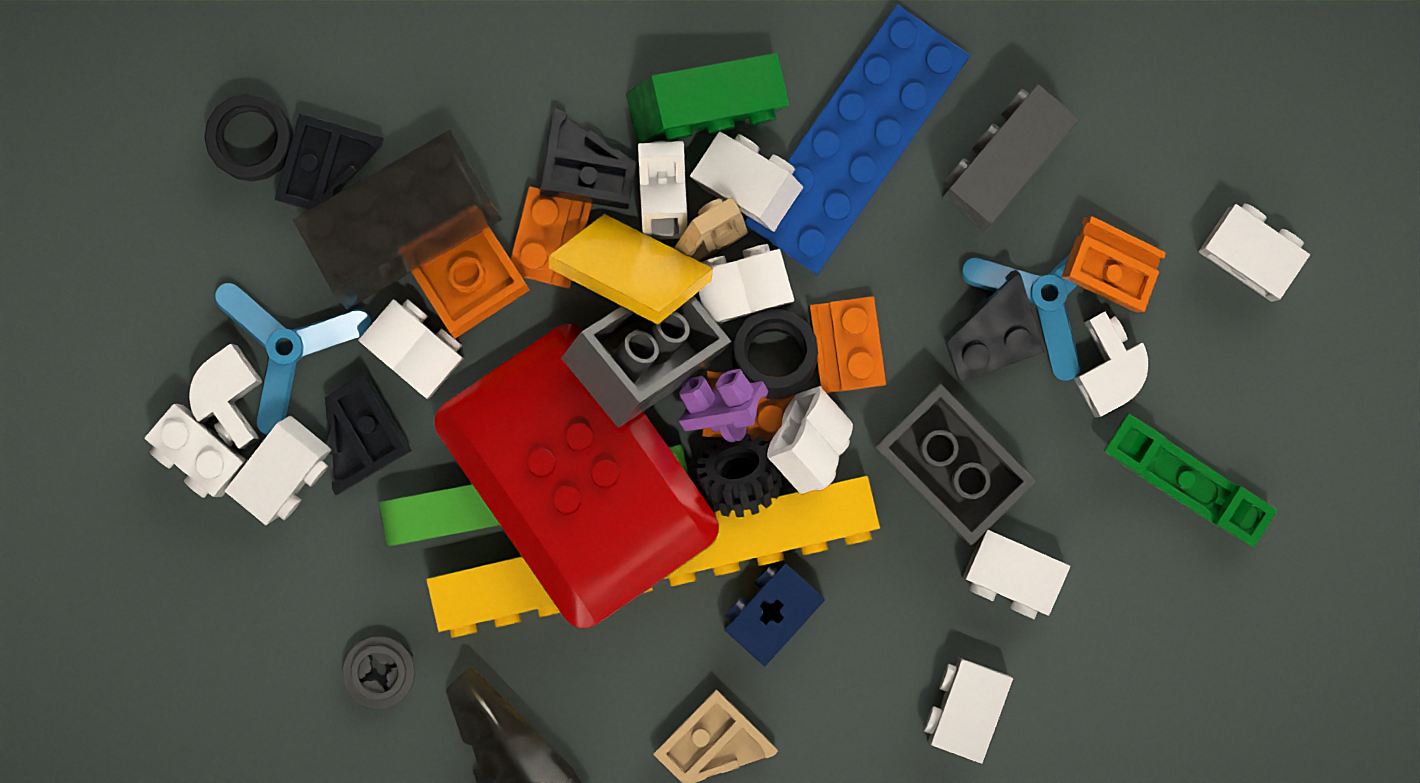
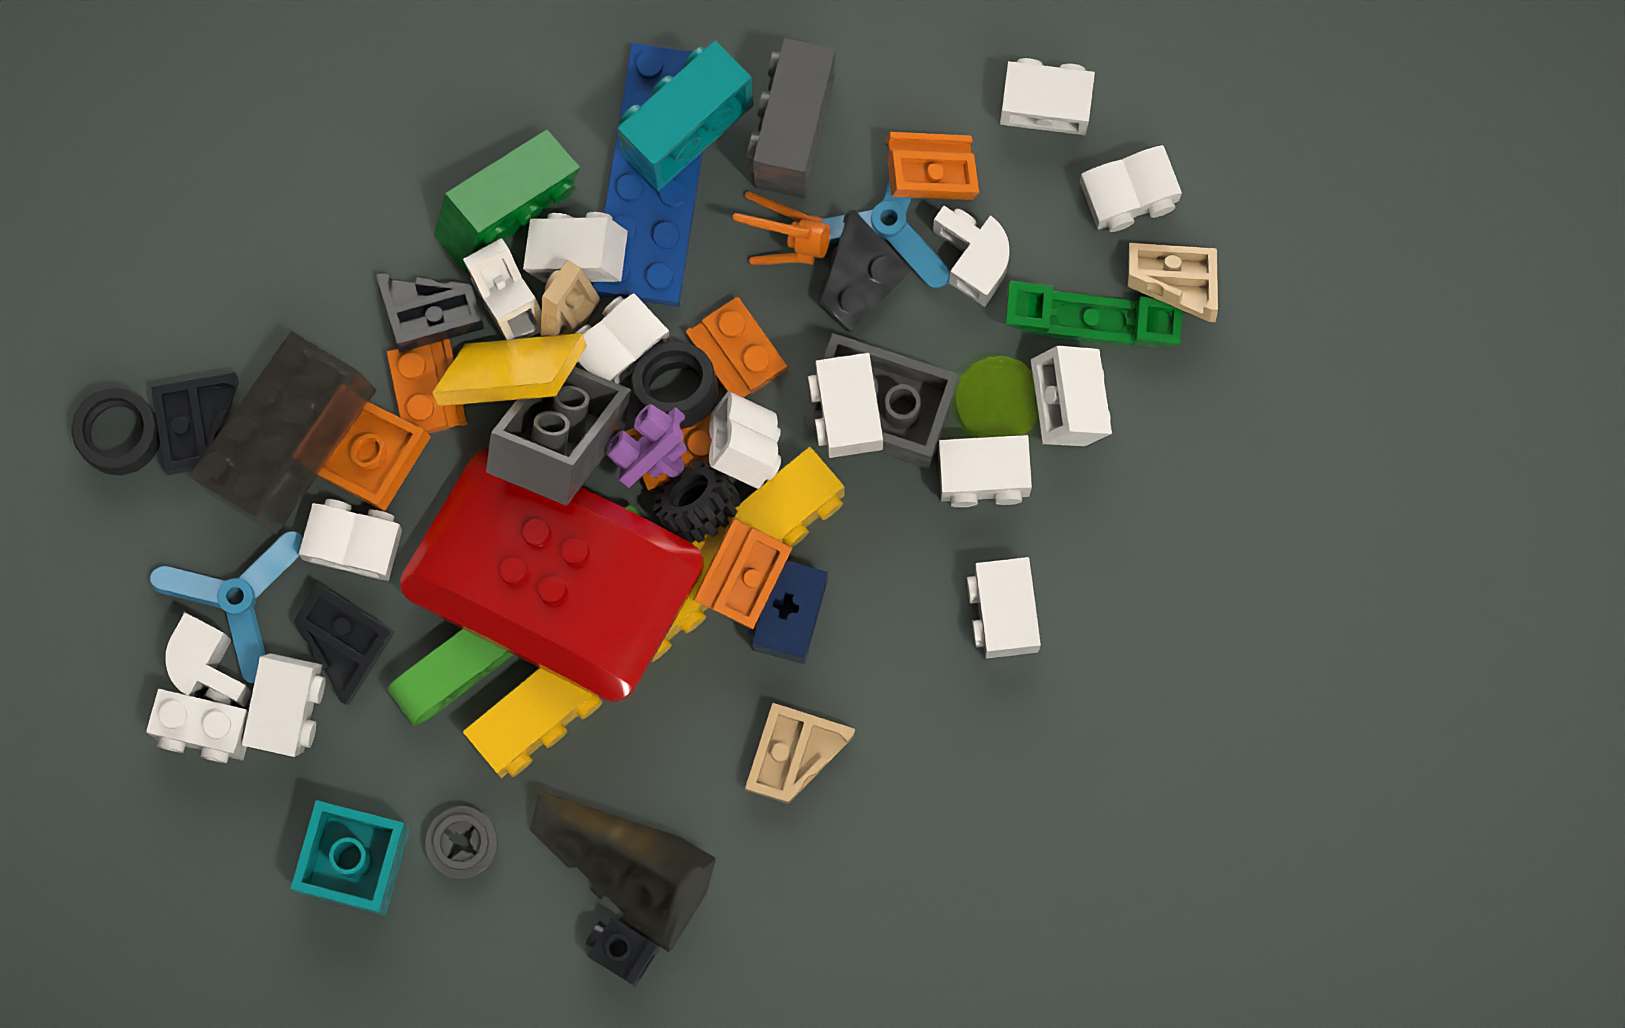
camera: 25 degrees left, 10 degrees down
none -> teal brick [290,800,411,917]
none -> teal brick [617,40,754,192]
none -> orange plate [693,519,792,629]
none -> orange plant [732,191,831,265]
none -> white brick [808,353,883,458]
none -> clear neon green tile [955,356,1039,438]
none -> white brick [1031,346,1112,446]
none -> white brick [1080,145,1182,232]
none -> tan wing [1127,243,1218,322]

